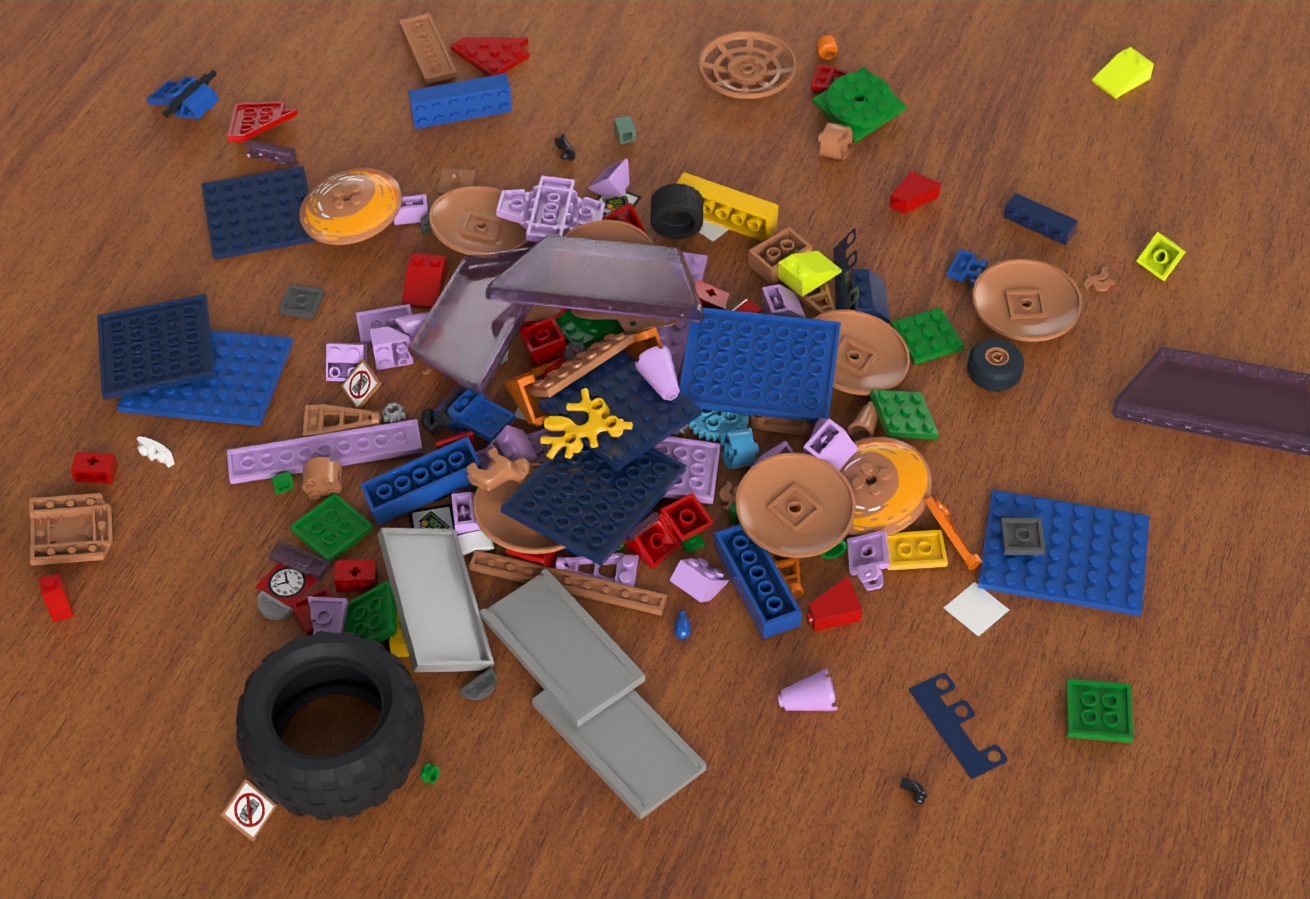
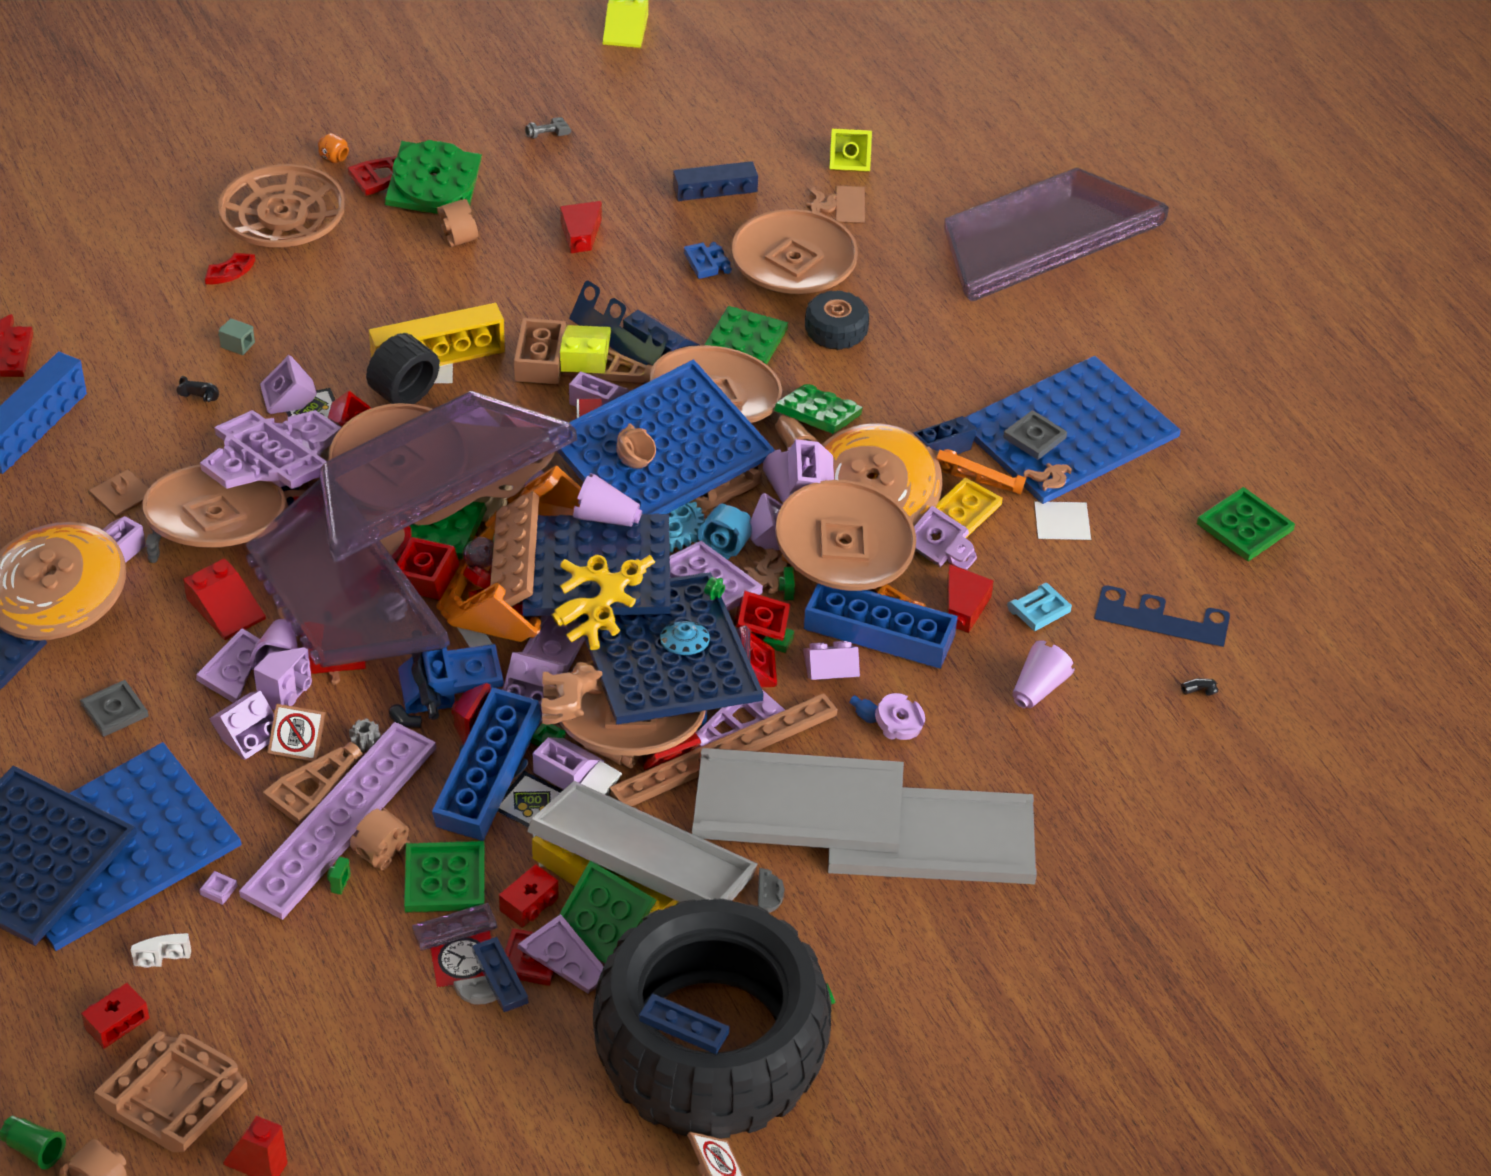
camera: 50 degrees left, 5 degrees down
none -> lavender tile [200,871,237,905]
none -> red tile [205,253,256,285]
none -> dark blue plate [472,937,529,1013]
none -> dark grey hinge [525,117,572,139]
none -> nougat hair [616,423,656,469]
none -> dark blue plate [639,994,729,1054]
none -> dark azure dish [660,621,710,655]
none -> green plate [704,577,725,600]
none -> nougat sticker [836,186,865,223]
none -> lavender plate [875,693,925,740]
none -> dark blue slope [913,416,977,454]
none -> medium azure plate [1007,583,1072,631]
none -> nougat piece [1023,463,1072,491]

